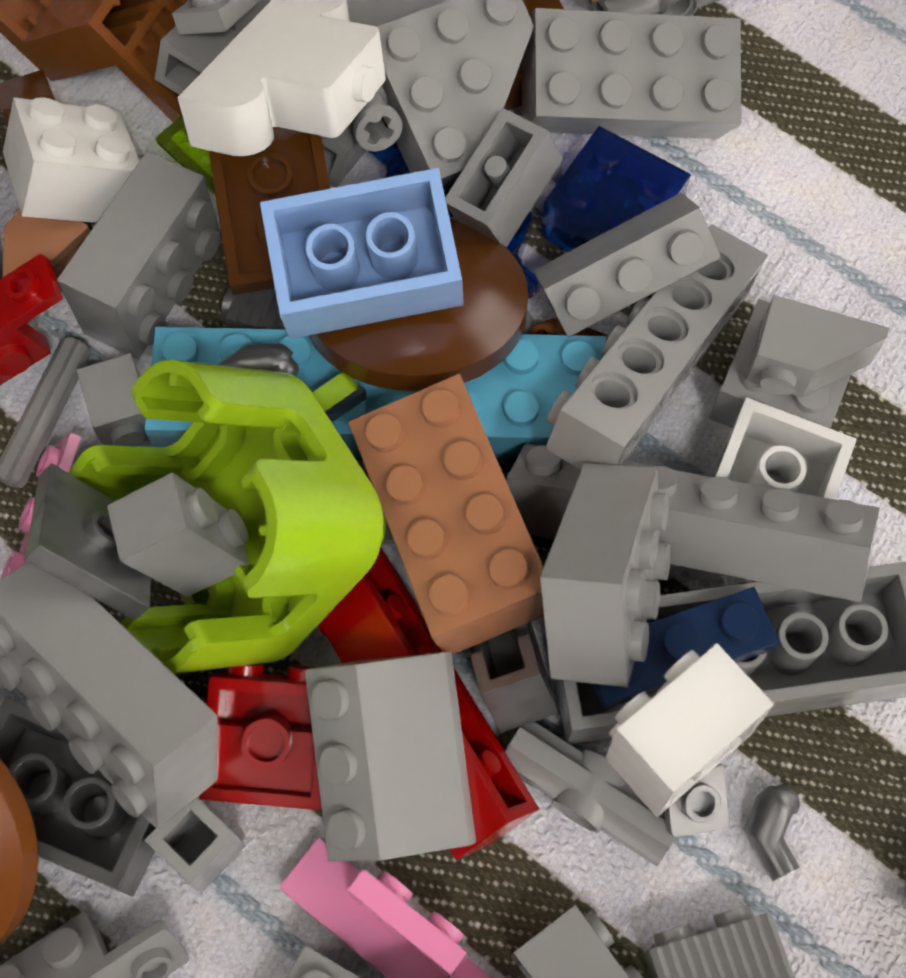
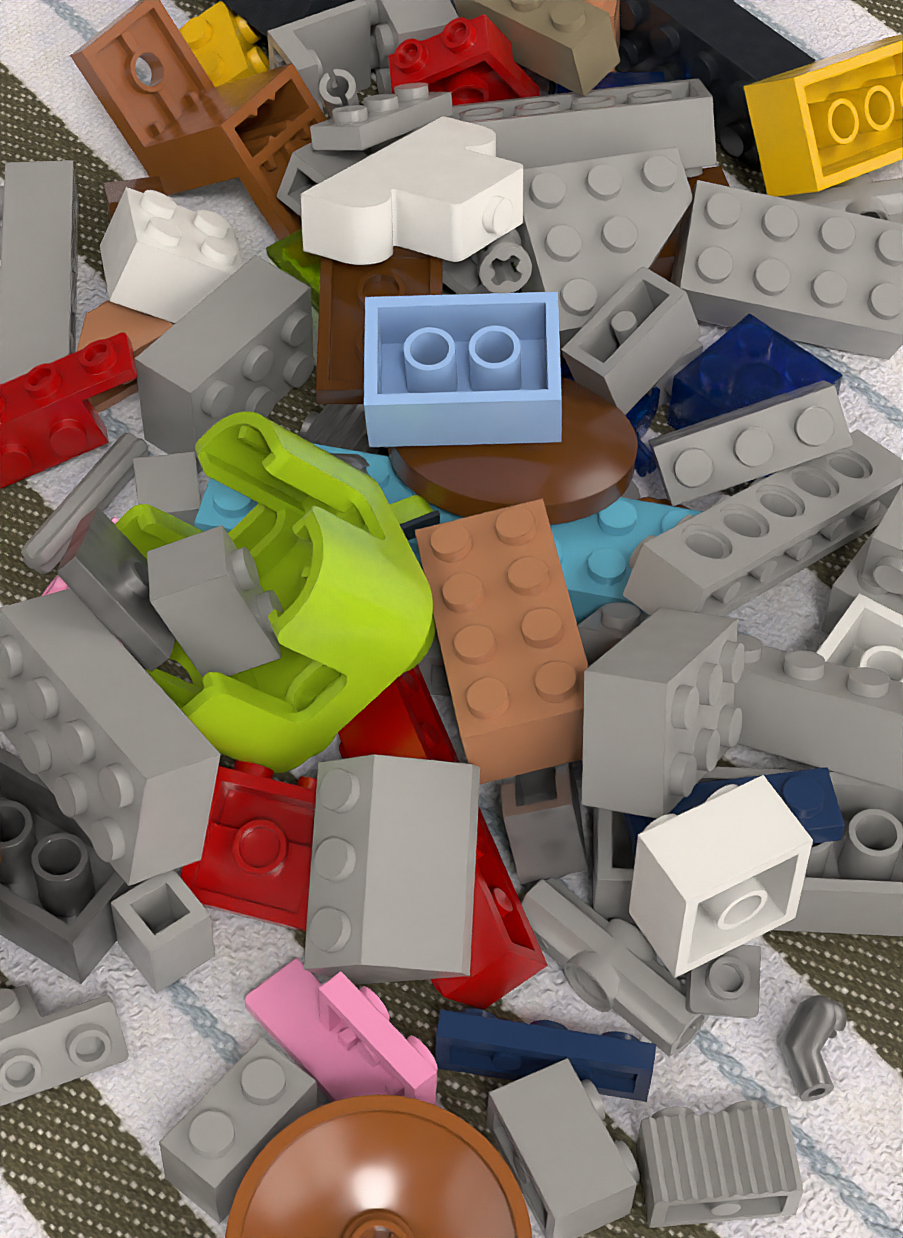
camera: 10 degrees right, 15 degrees down
none -> dark blue plate [435,1009,657,1102]

